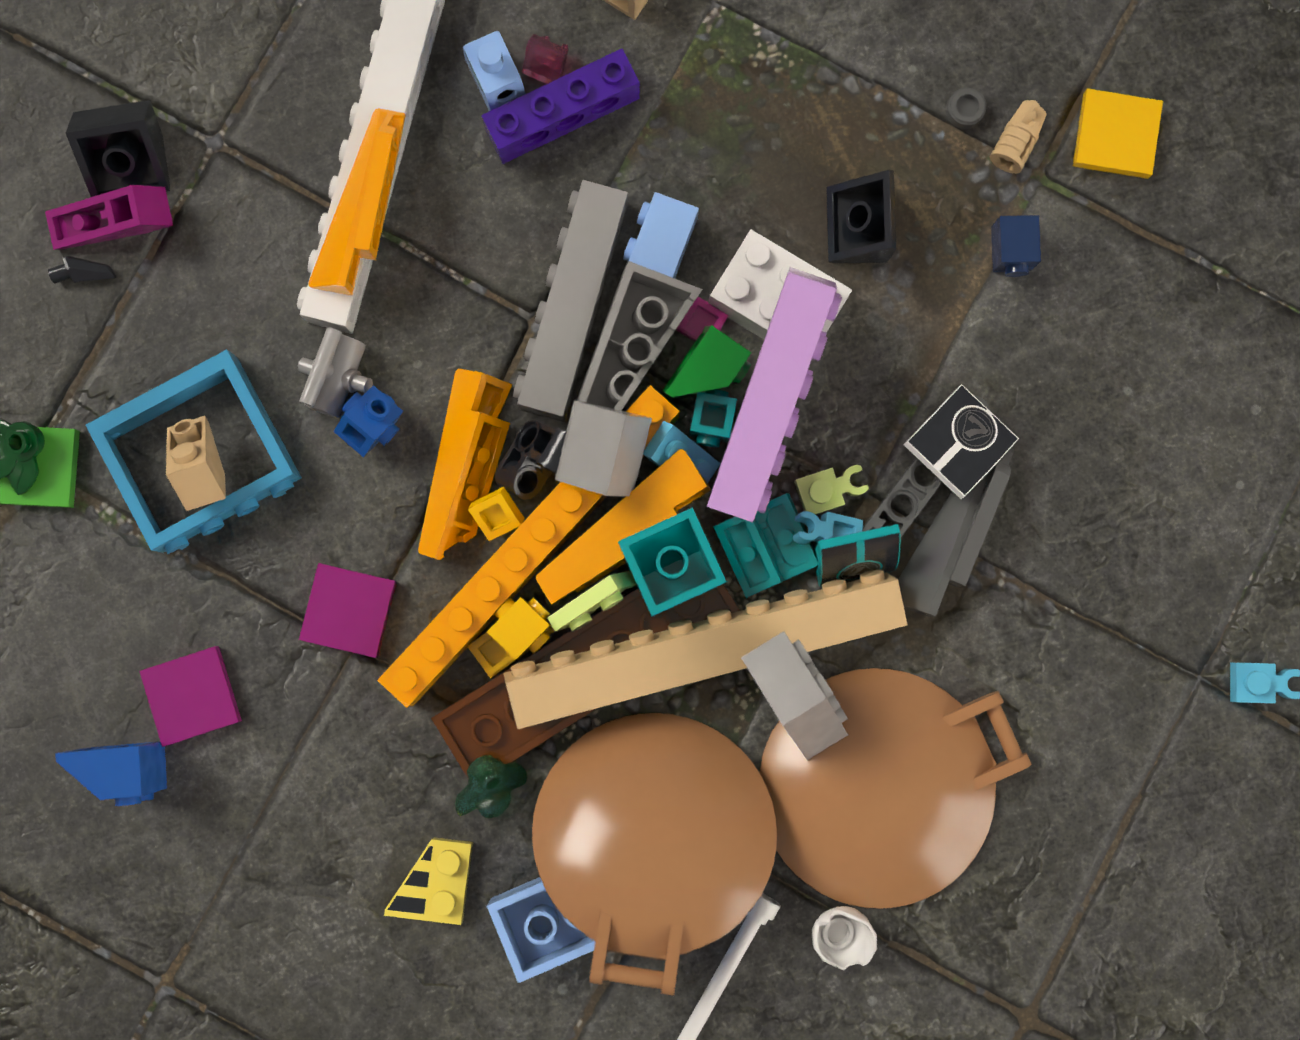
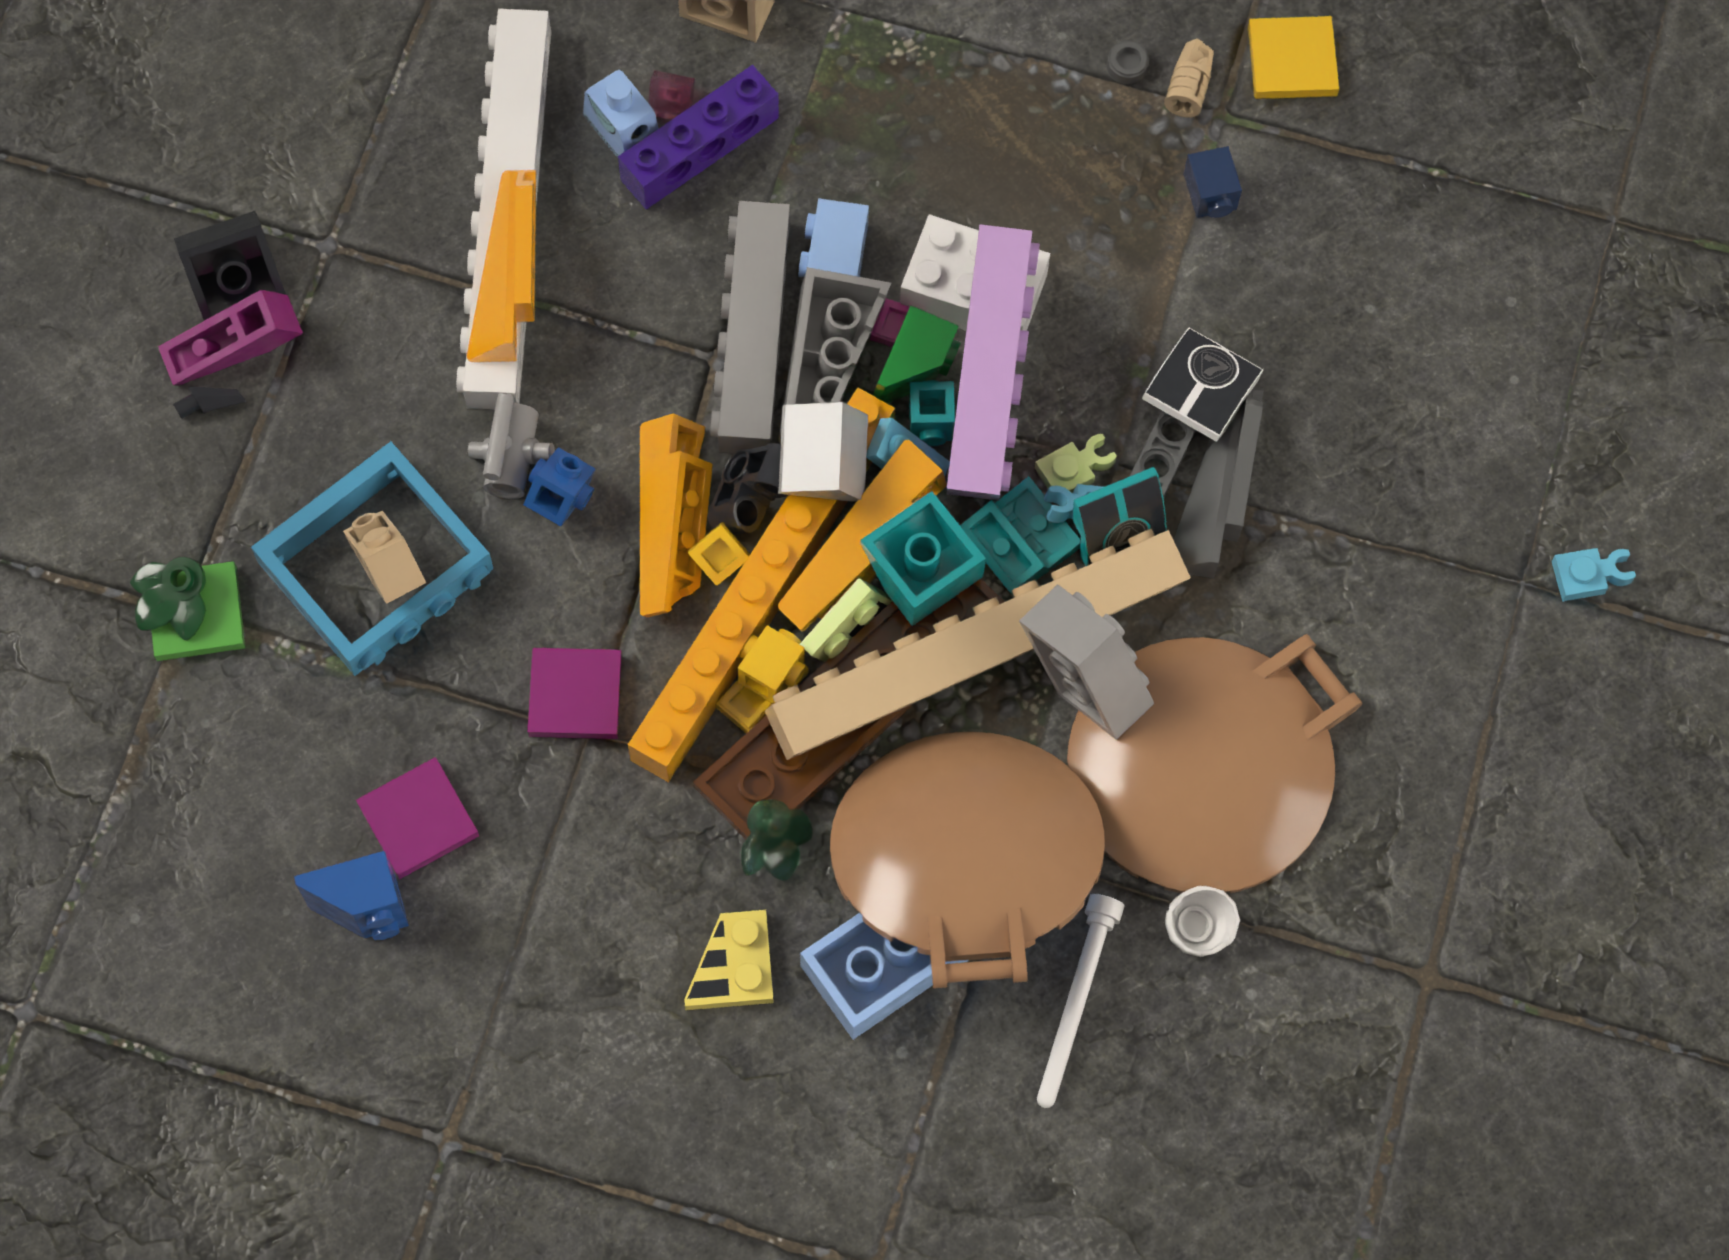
camera: 10 degrees left, 15 degrees down
black slope [826,169,896,263] -> none

